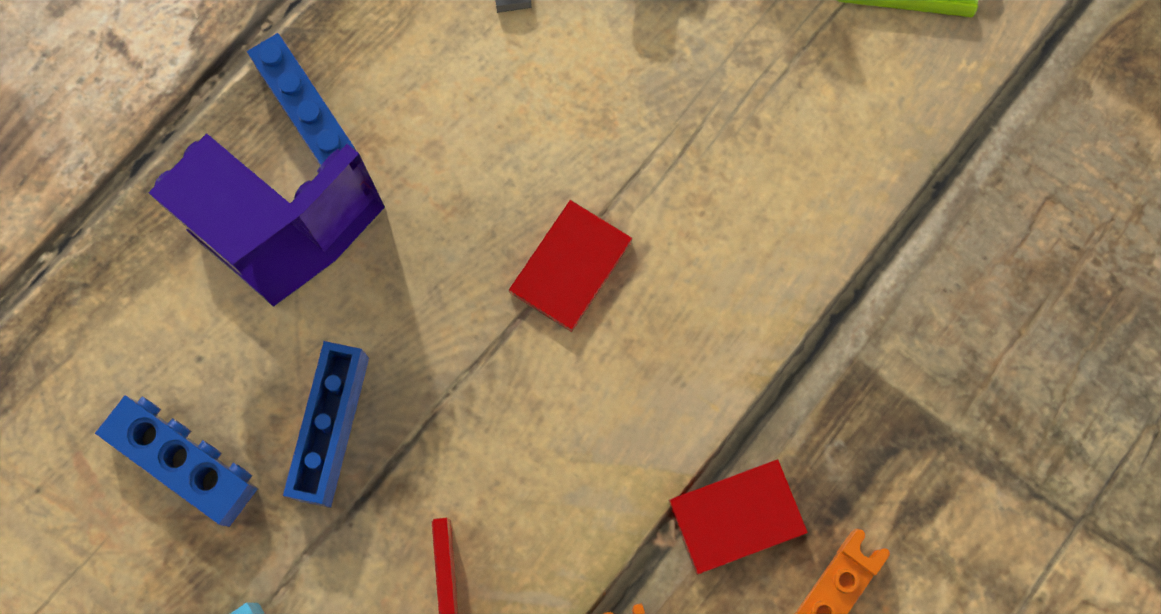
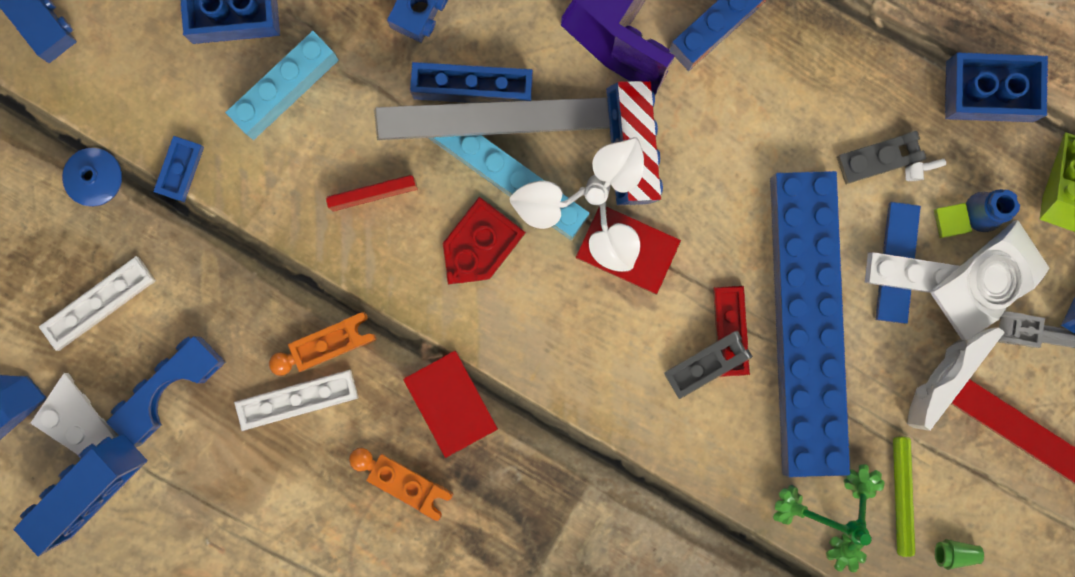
camera: 85 degrees right, 10 degrees up
none -> light grey tile [374,98,610,140]
none -> medium azure brick [428,135,590,241]
none -> red tile [443,197,526,285]
none -> white plant [510,137,644,271]
none -> brick [606,81,663,205]
none -> dark grey plate [664,331,753,399]
none -> red tile [713,286,750,377]
none -> blue brick [770,171,850,477]
none -> bright green plant [773,464,885,572]

